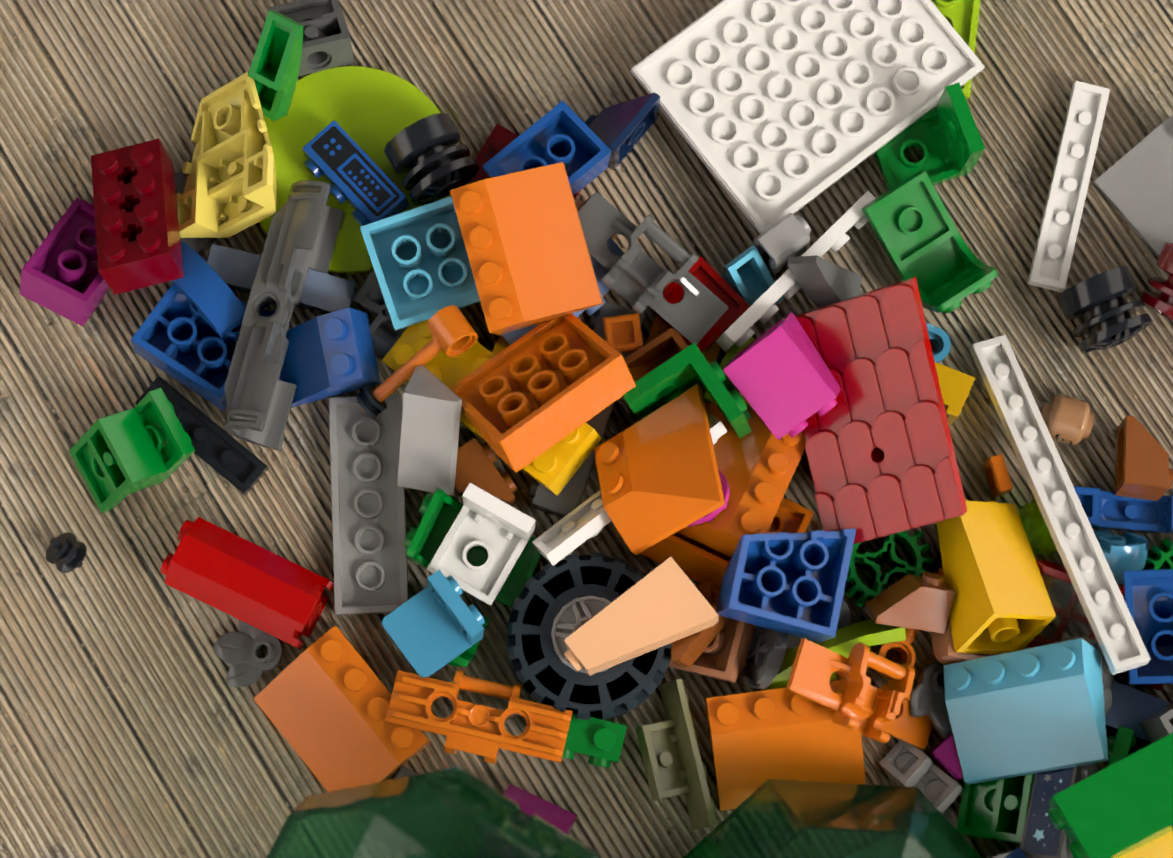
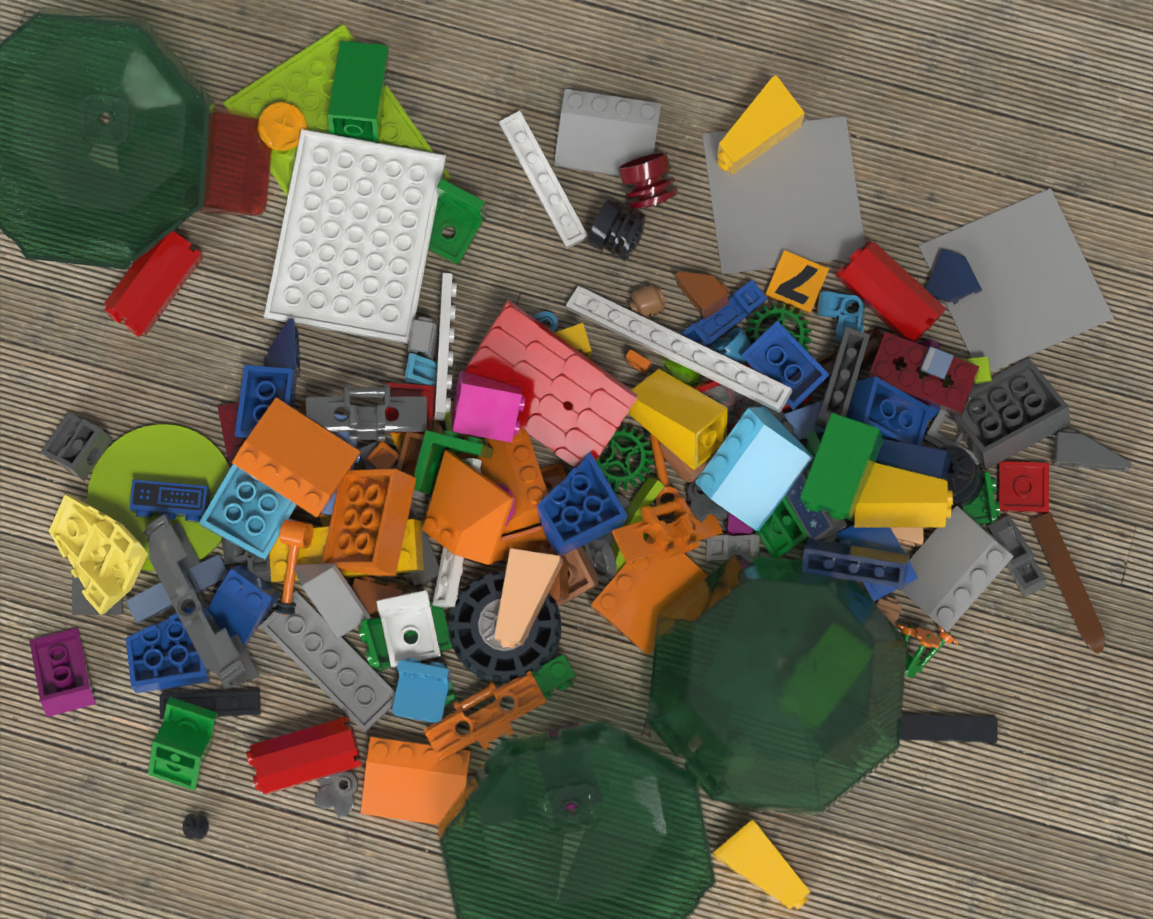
camera: 40 degrees left, 0 degrees up
dark red brick [91,138,184,295] -> none
blue slope [171,238,246,338] -> none
green slope [248,10,303,121] -> none
black wheel [384,113,479,206] -> none
olive bracket [636,678,717,830] -> none
dark grey slope [787,255,864,308] -> none
green bracket [861,170,998,314] -> none
slope [863,572,955,634] -> none

